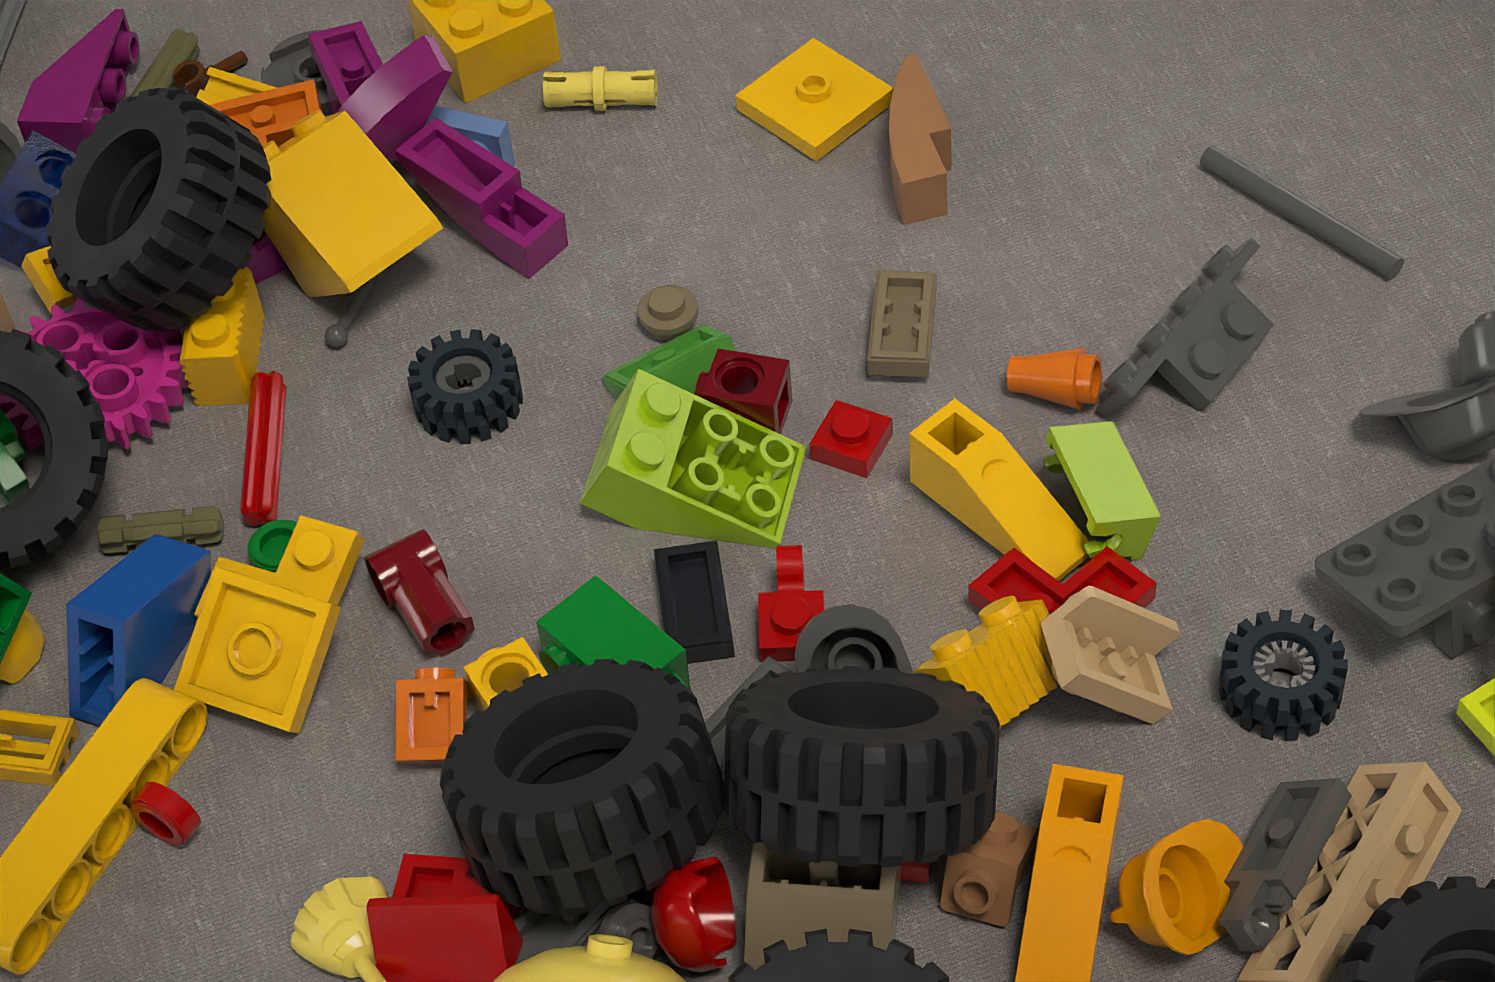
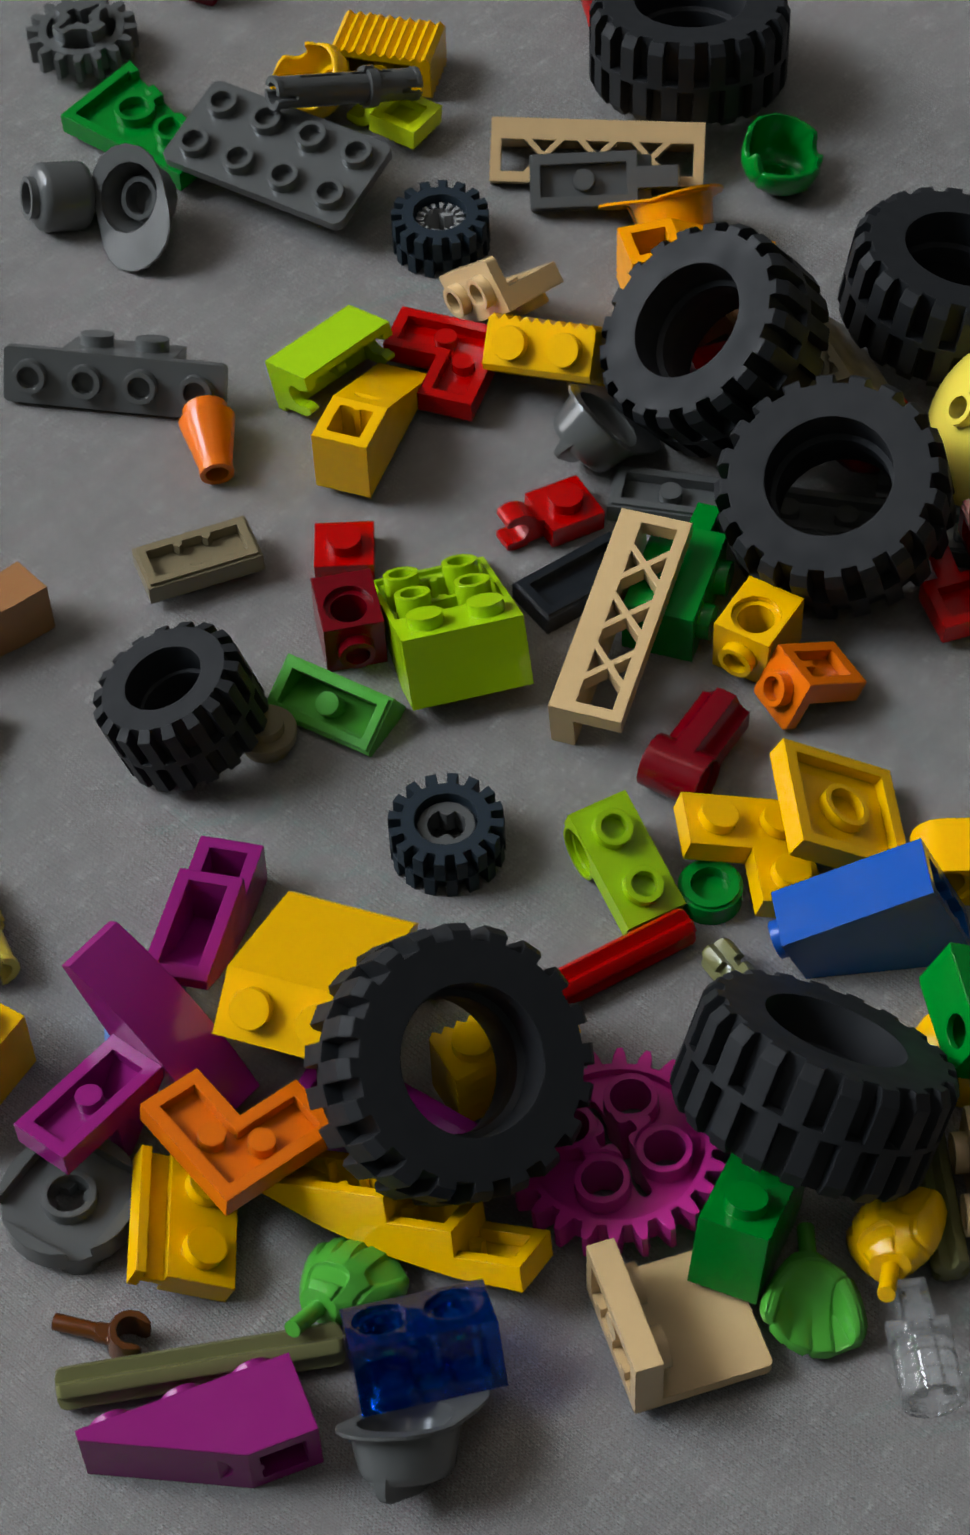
camera: 120 degrees left, 0 degrees up
none -> black tyre [93,621,269,792]
none -> tan fence [548,508,693,745]
none -> lime plate [563,790,686,935]

